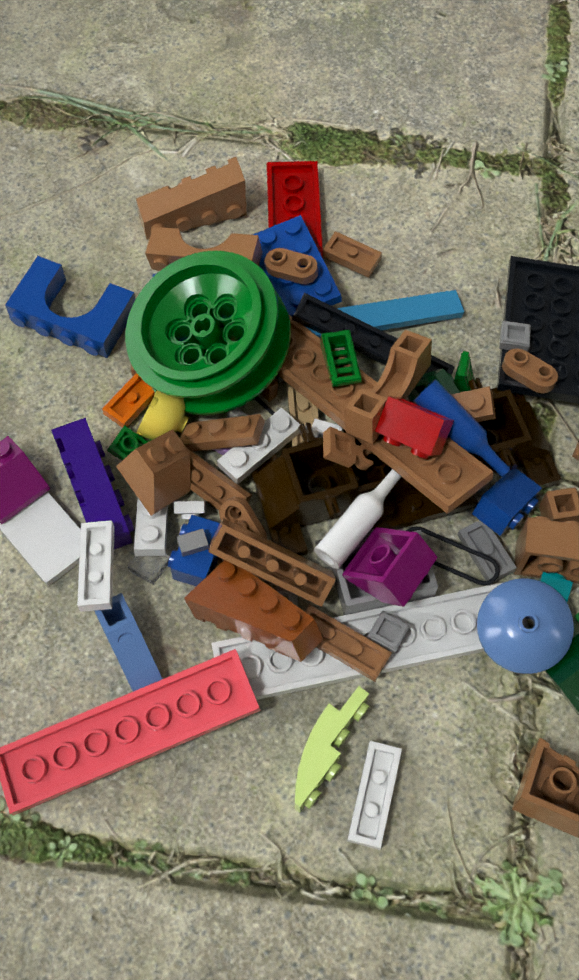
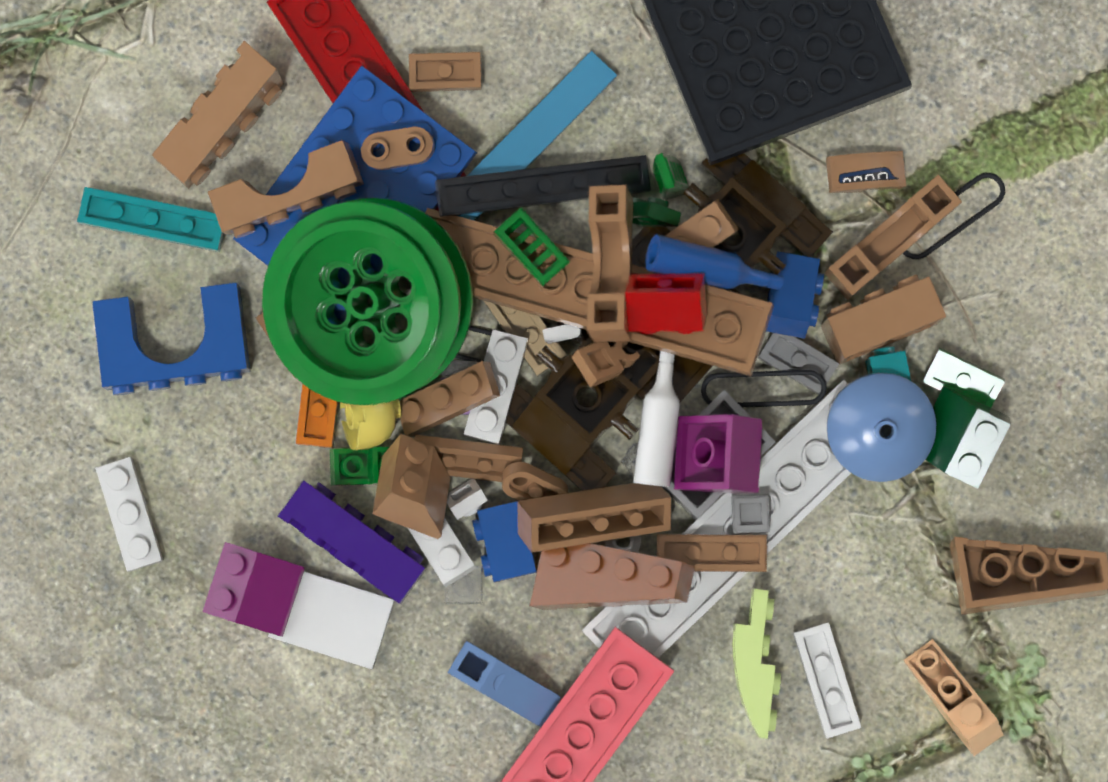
camera: 30 degrees left, 20 degrees up
white plate [77,520,114,612] -> none
light grey piece [176,529,209,557] -> none
light grey tile [499,321,531,352] -> none
medium nougat plate [502,349,558,393] -> none
none -> teal plate [77,187,224,252]
none -> light nougat slope [904,639,1003,756]

